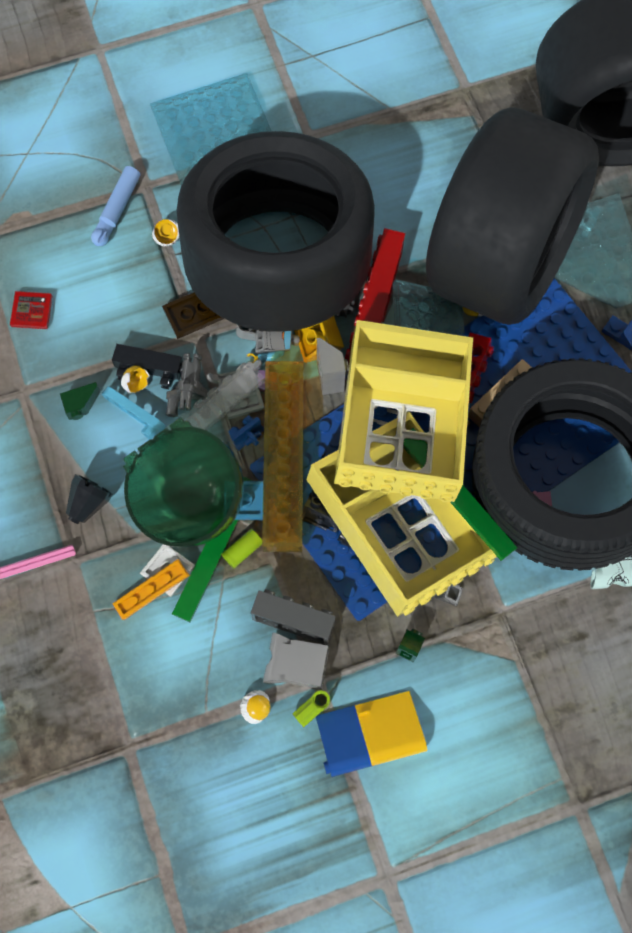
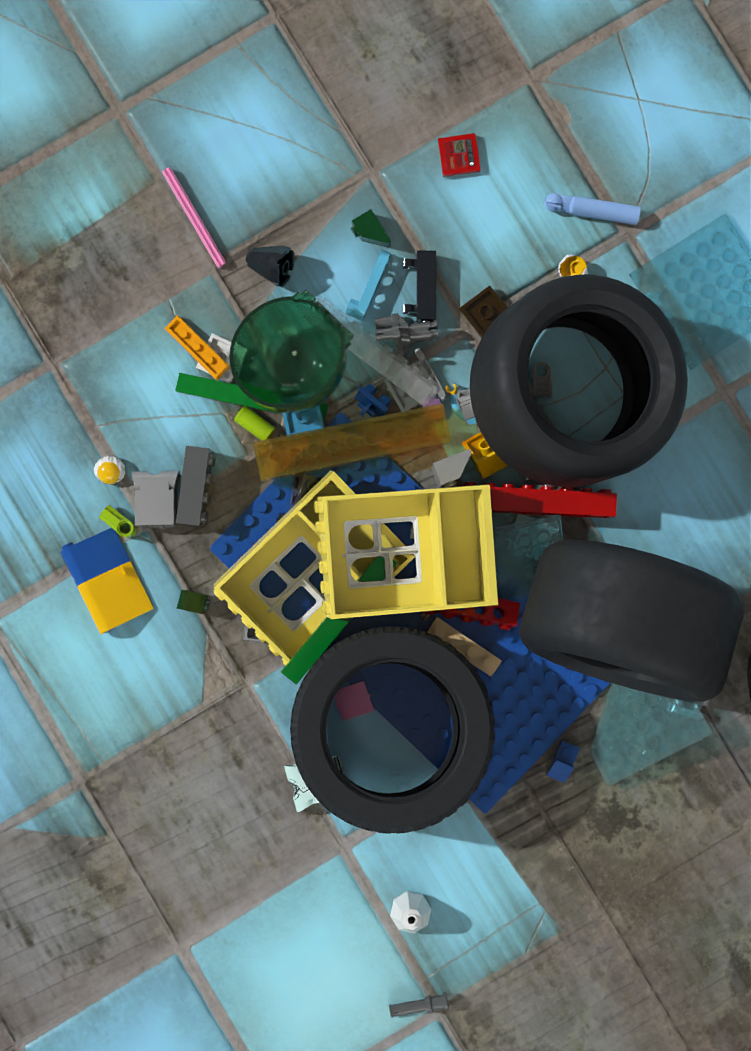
camera: 80 degrees right, 15 degrees up
yellow hair [121,366,150,394] -> none

